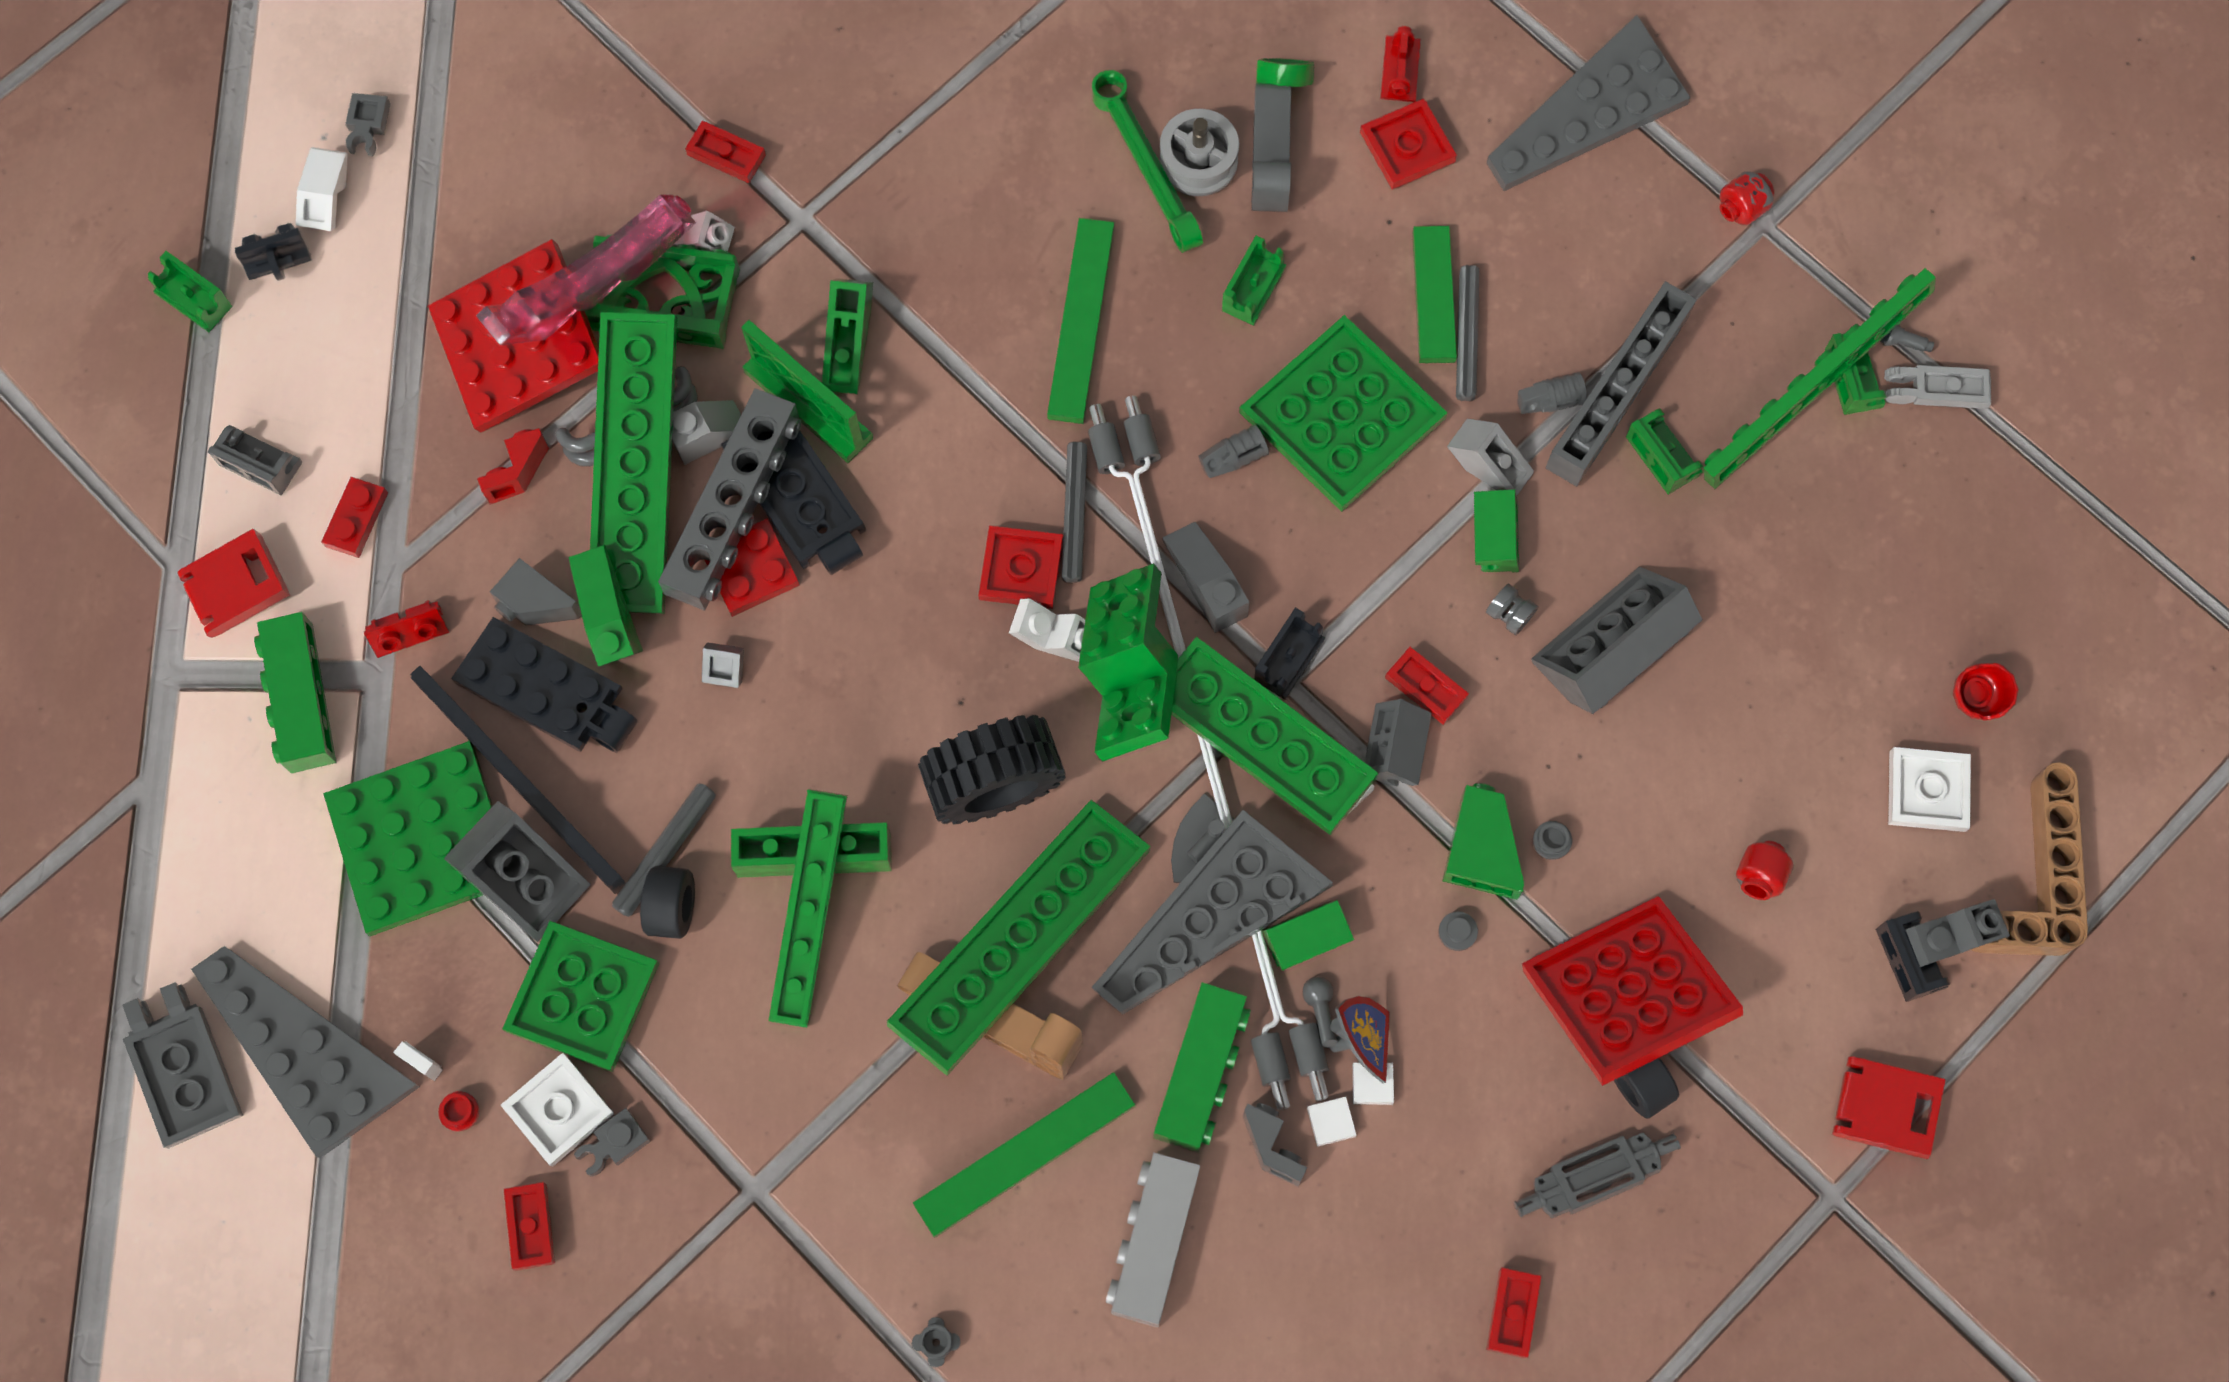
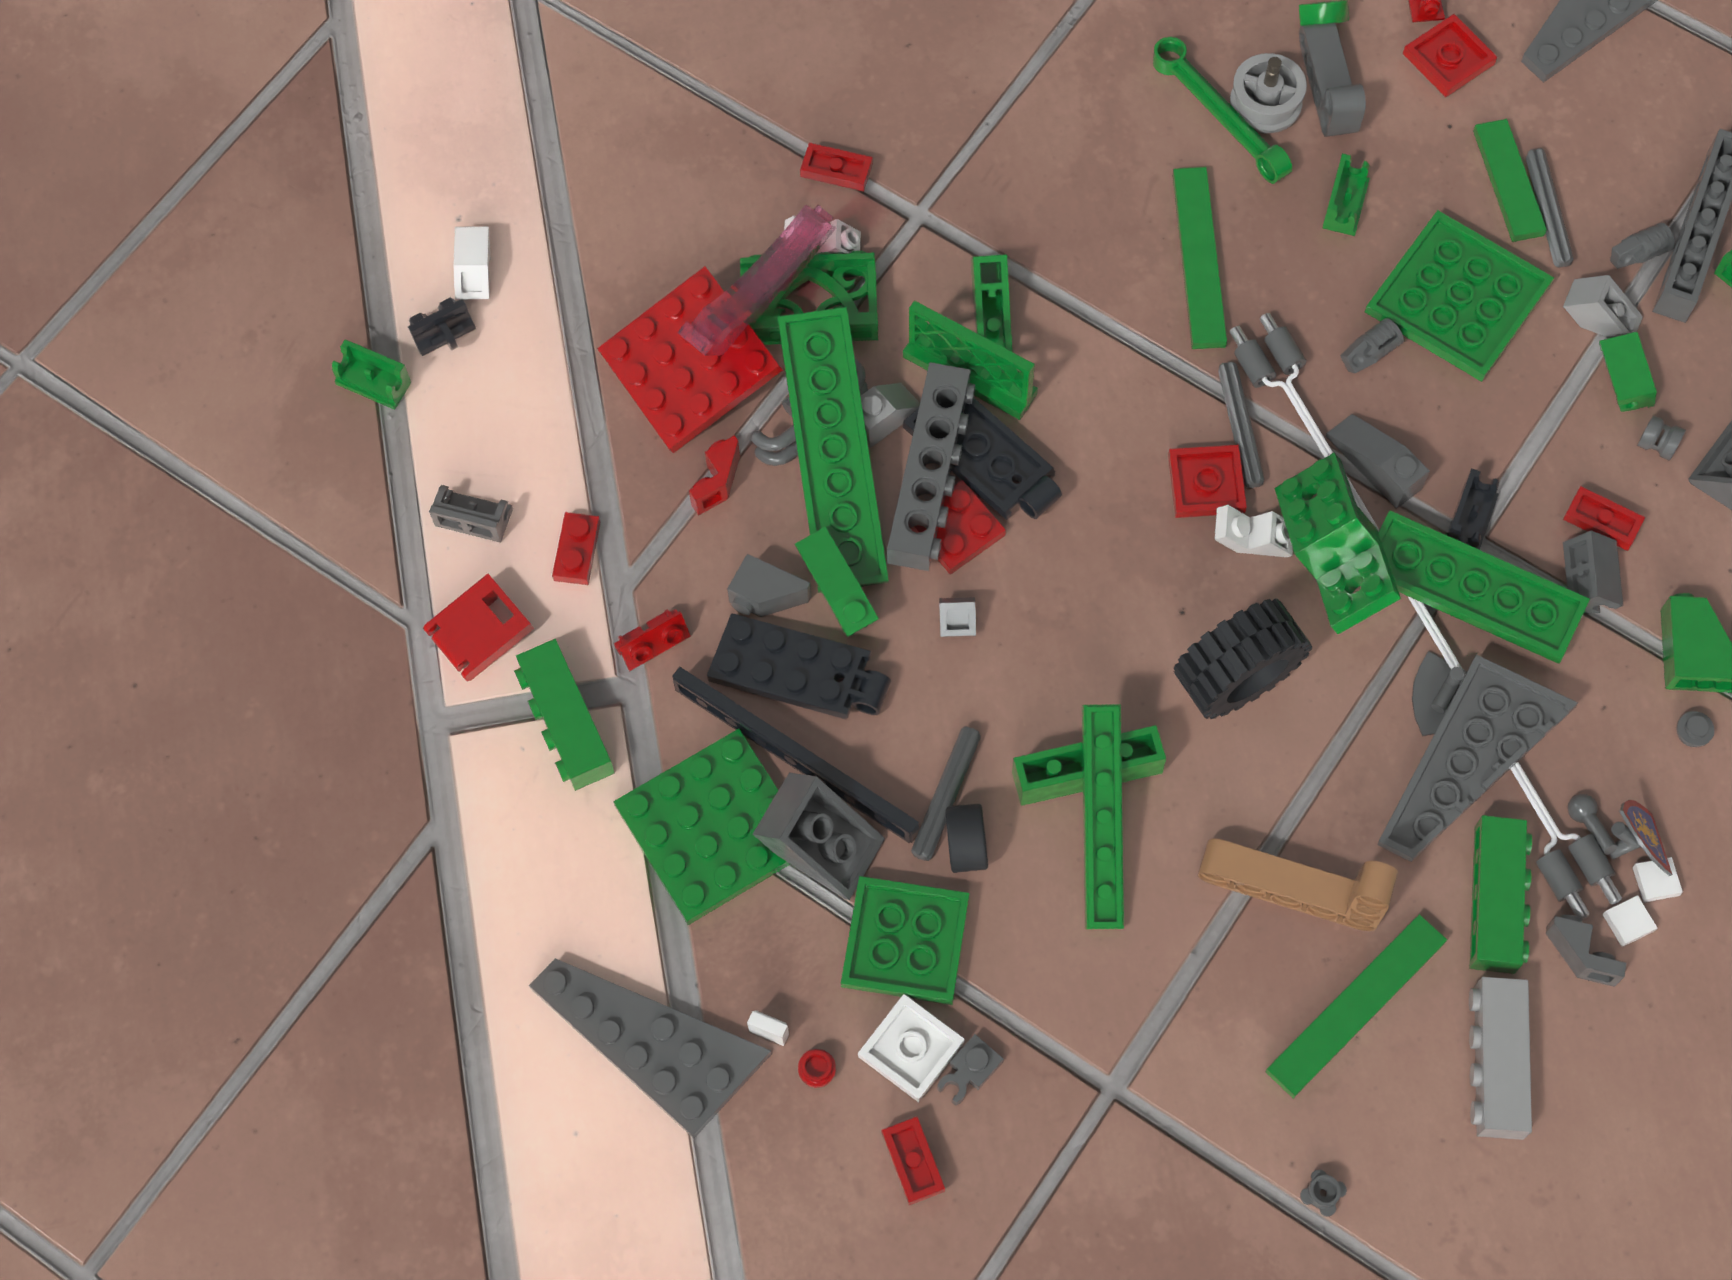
camera: 10 degrees left, 5 degrees down
dark grey tile [122,982,243,1149] -> none
dark grey plate [345,93,391,156] -> none
green plate [887,800,1151,1076] -> none
green hinge [1262,900,1354,970] -> none

